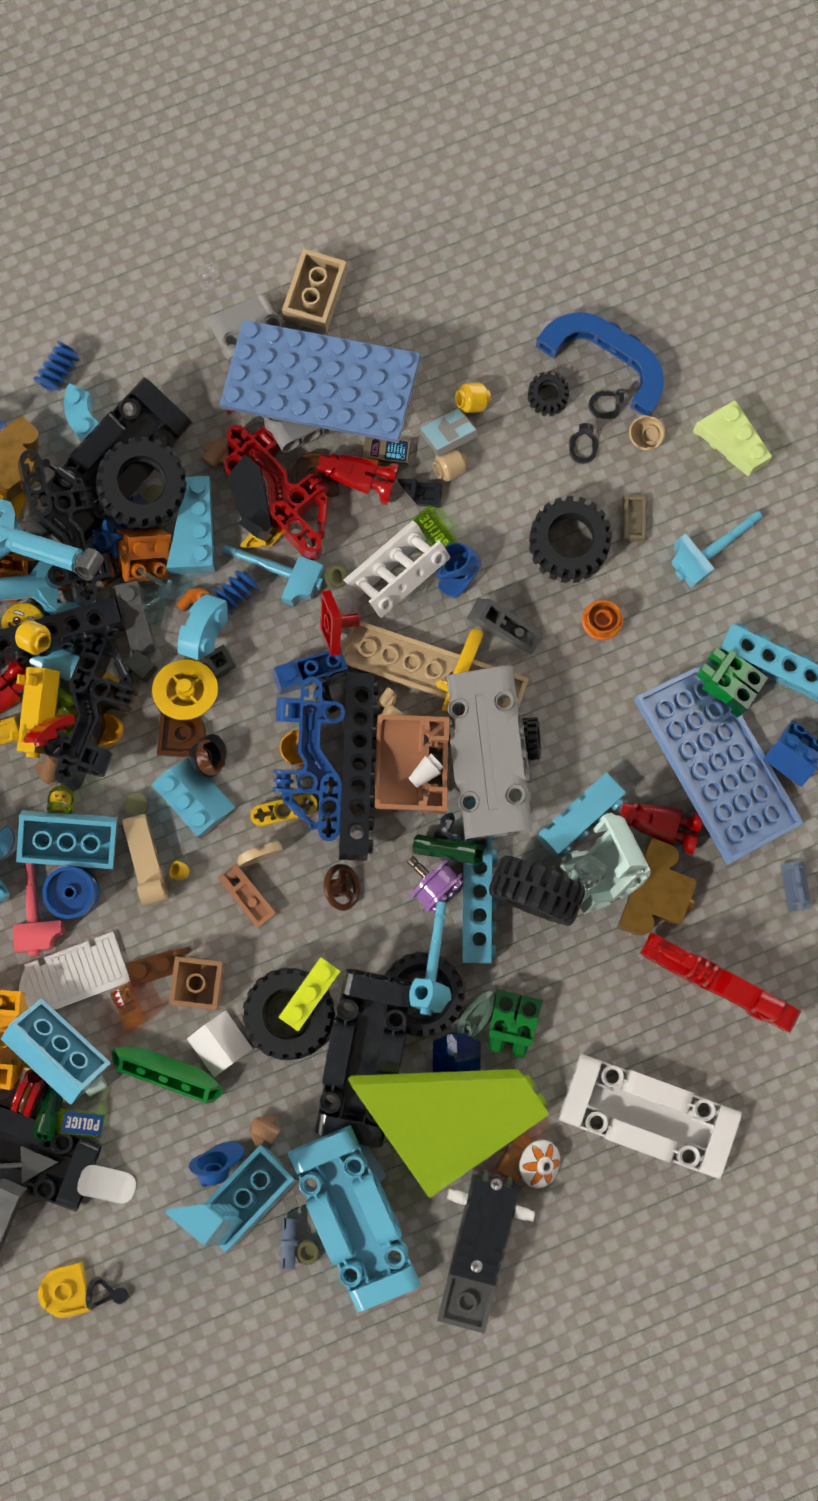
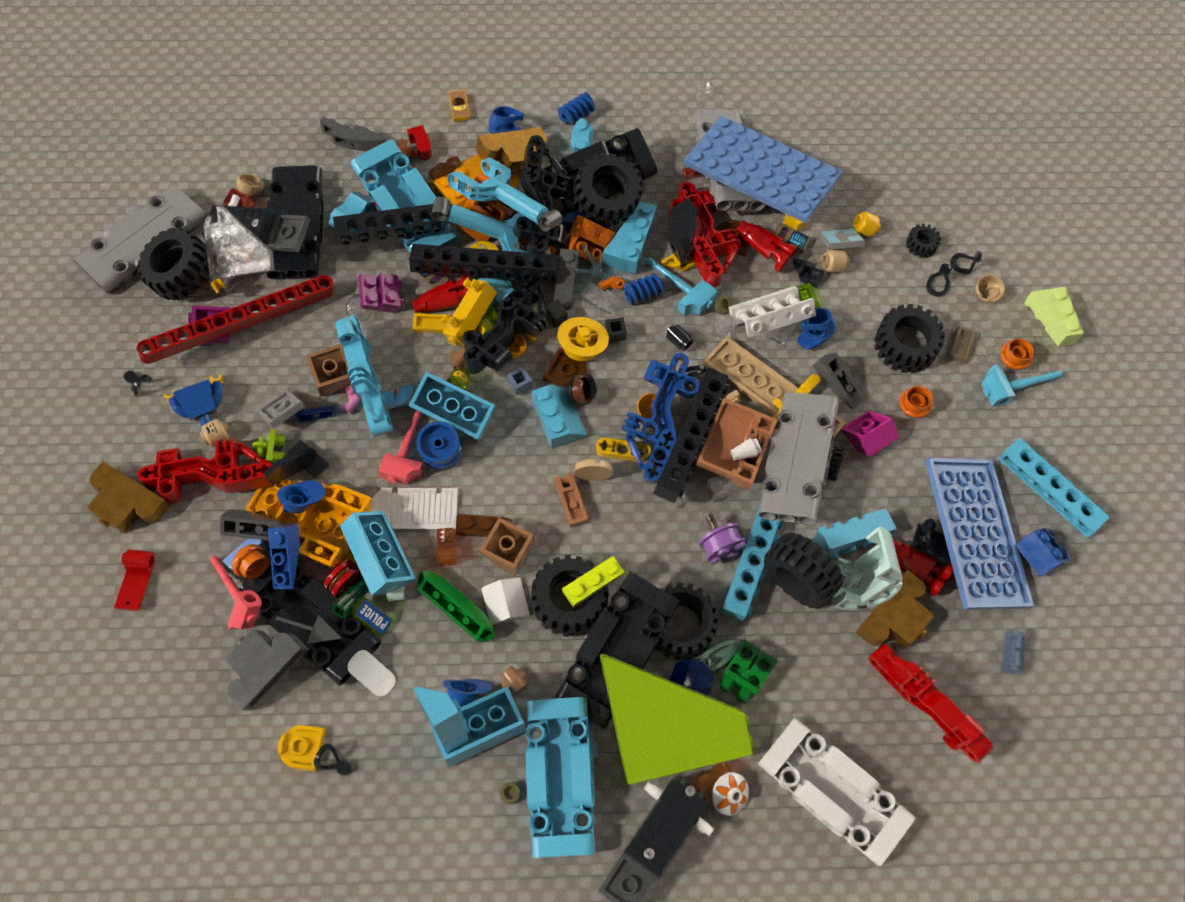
camera: 15 degrees right, 15 degrees down
yellow head [15,620,51,655] -> none
red slope [24,714,75,746] -> none
blue animal [92,519,123,559] -> none
tan beam [122,813,169,908] -> none
olive tile [124,793,149,816] -> none
yellow hinge [169,861,190,881] -> none
medium azure brick [178,594,228,660] -> none
medium nougat piece [201,438,230,470] -> none
blue slope [272,649,348,695] -> none
sand blue pin [279,1218,298,1269] -> none
tan brick [282,248,347,333] -> none
red tile [320,590,360,656] -> none
reddish brown piece [323,864,360,911] -> none
medium azure piece [409,902,451,1015] -> none
dark green axle [412,834,484,865] -> none
black piece [434,813,464,841] -> none
blue arch [536,312,664,416] -> none
green hips [696,647,768,718] -> none
none -> sand blue plate [507,366,533,396]
none -> black brick [666,324,694,351]
none -> dark pink slope [841,410,899,457]
none -> black hinge [911,518,950,564]
none -> orange piece [1000,338,1034,370]

